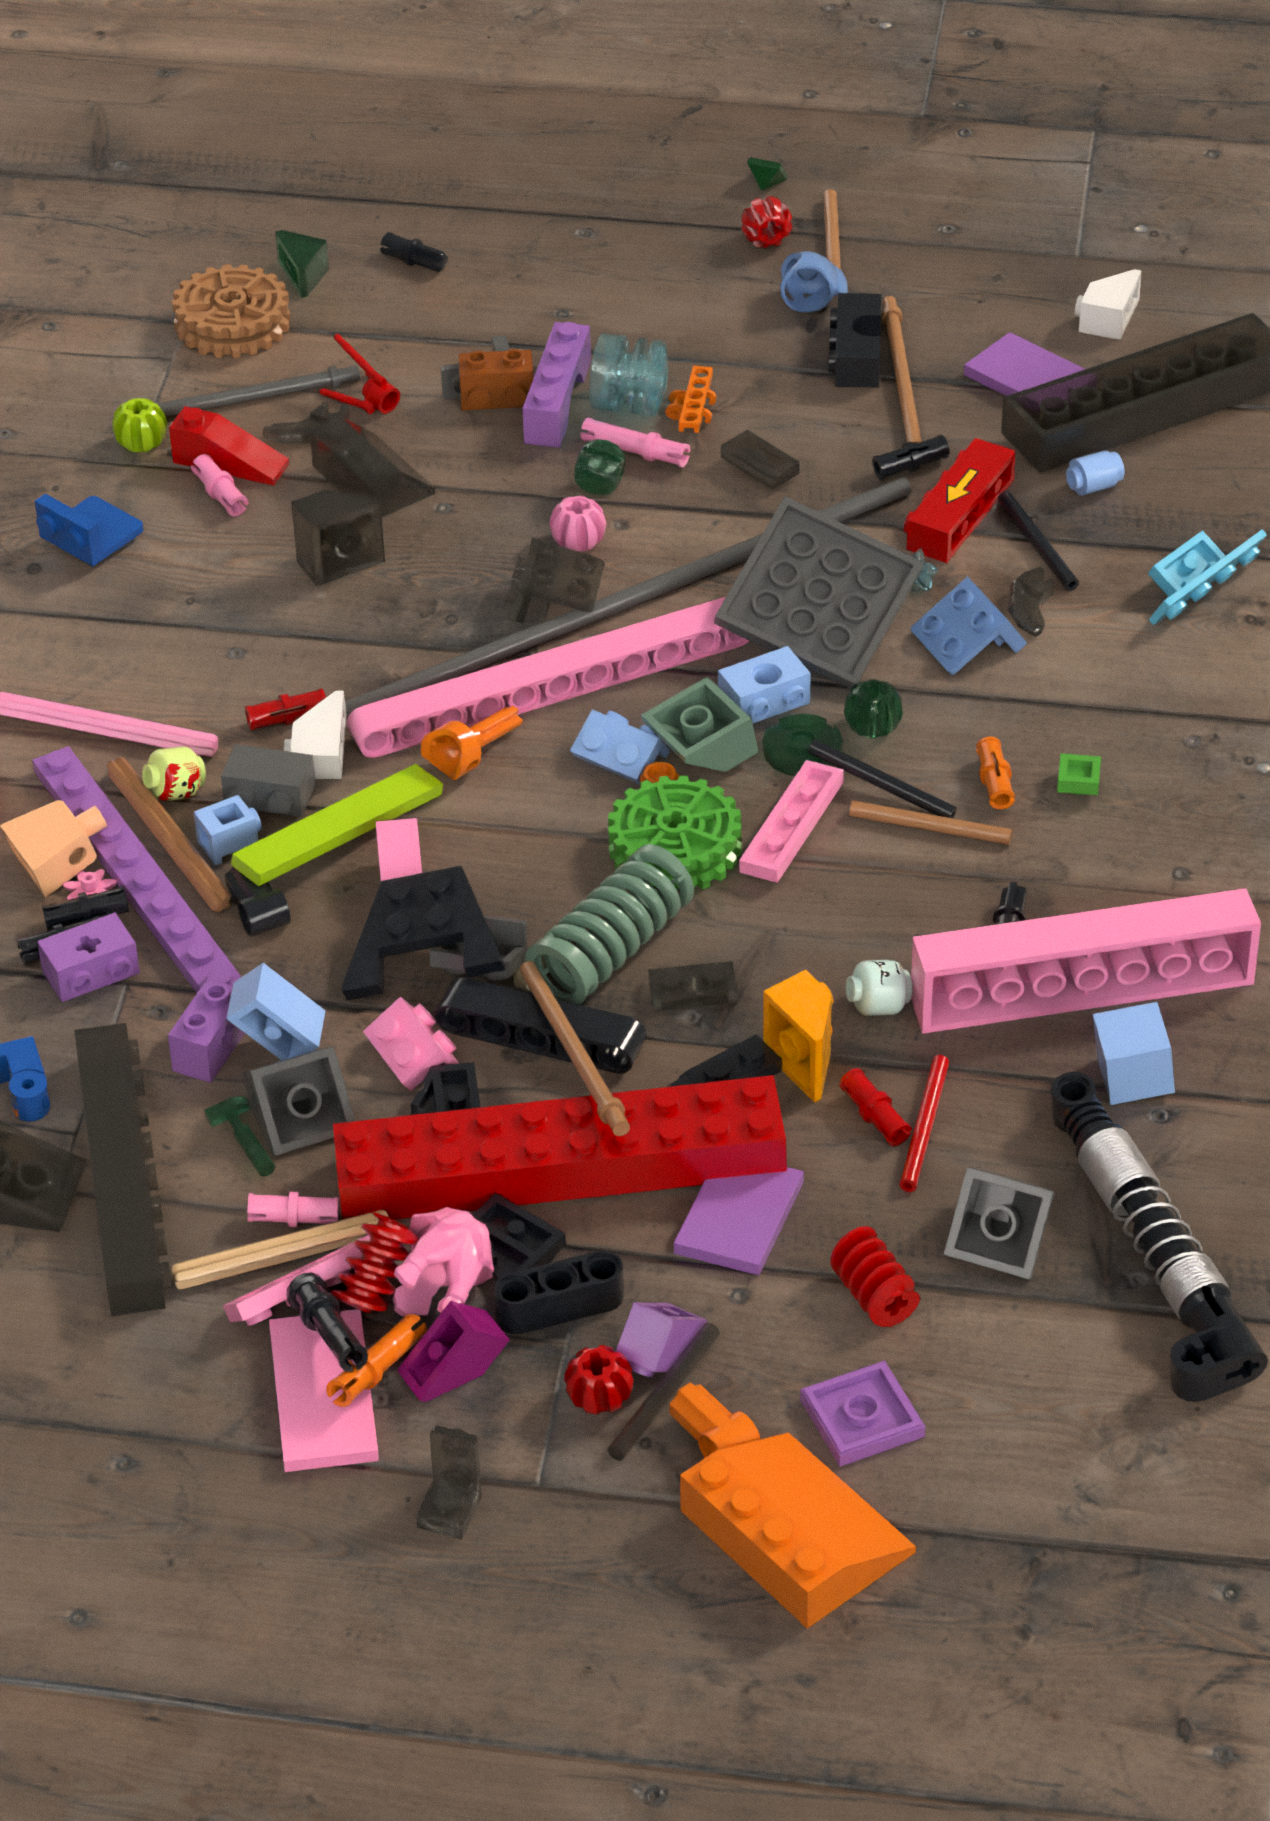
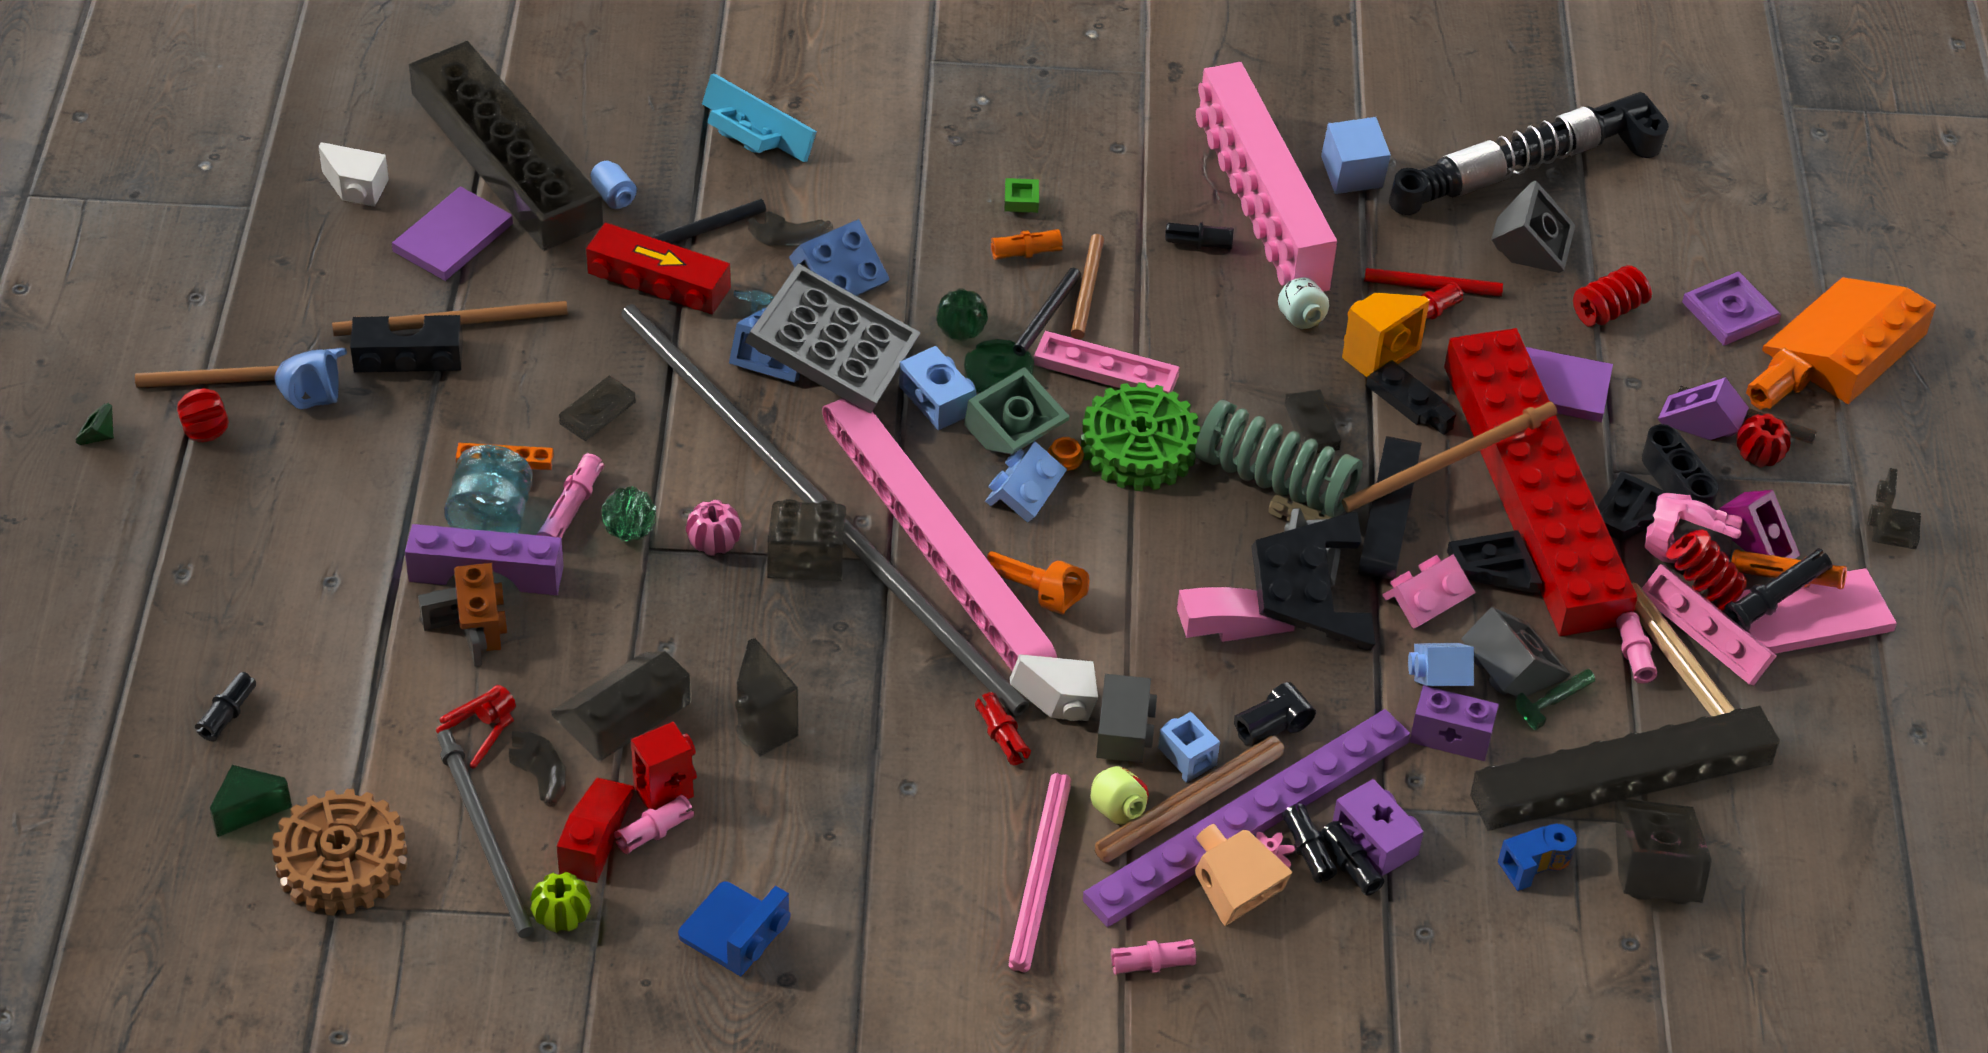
camera: 100 degrees left, 5 degrees up
lime tile [231,764,443,886] -> none
black pin [872,435,950,479] -> none
none -> red brick [631,721,697,810]

